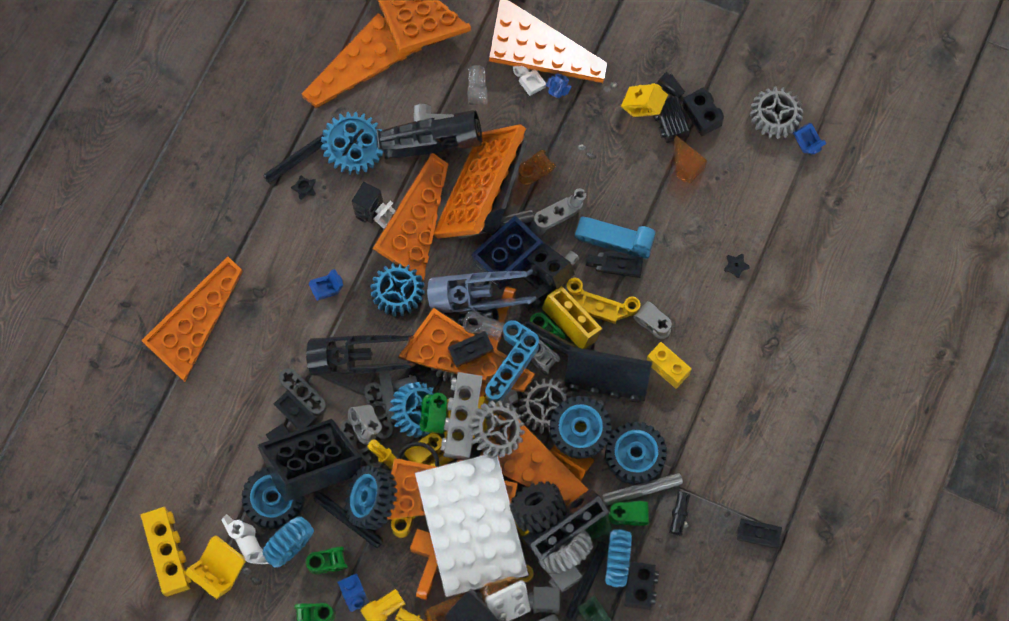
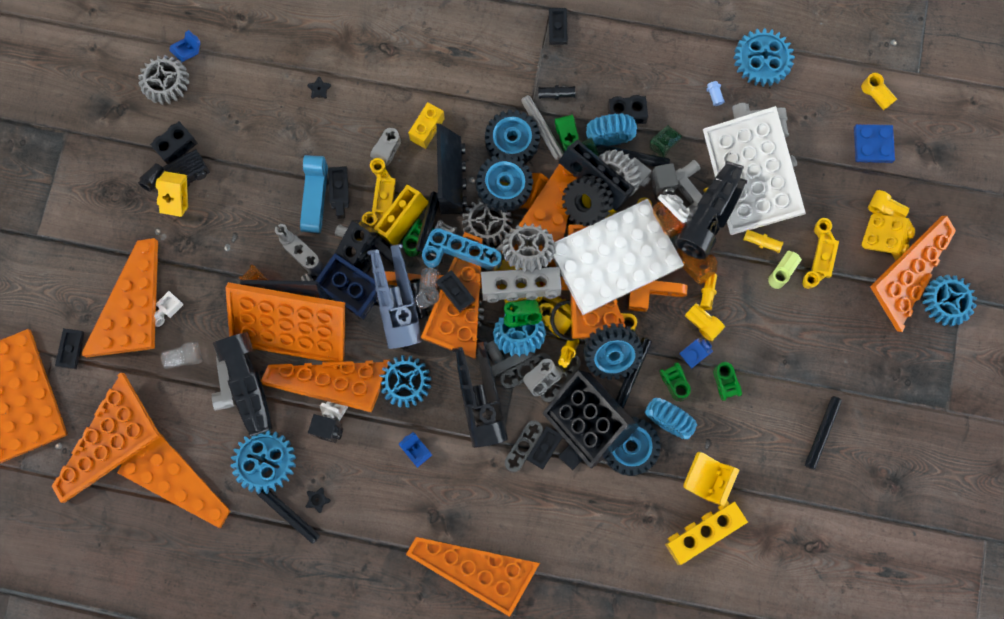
camera: 105 degrees left, 5 degrees up
white panel [222,514,269,564] -> none
blue gear [546,74,571,98] -> none
clear orange slope [673,136,707,184] -> none

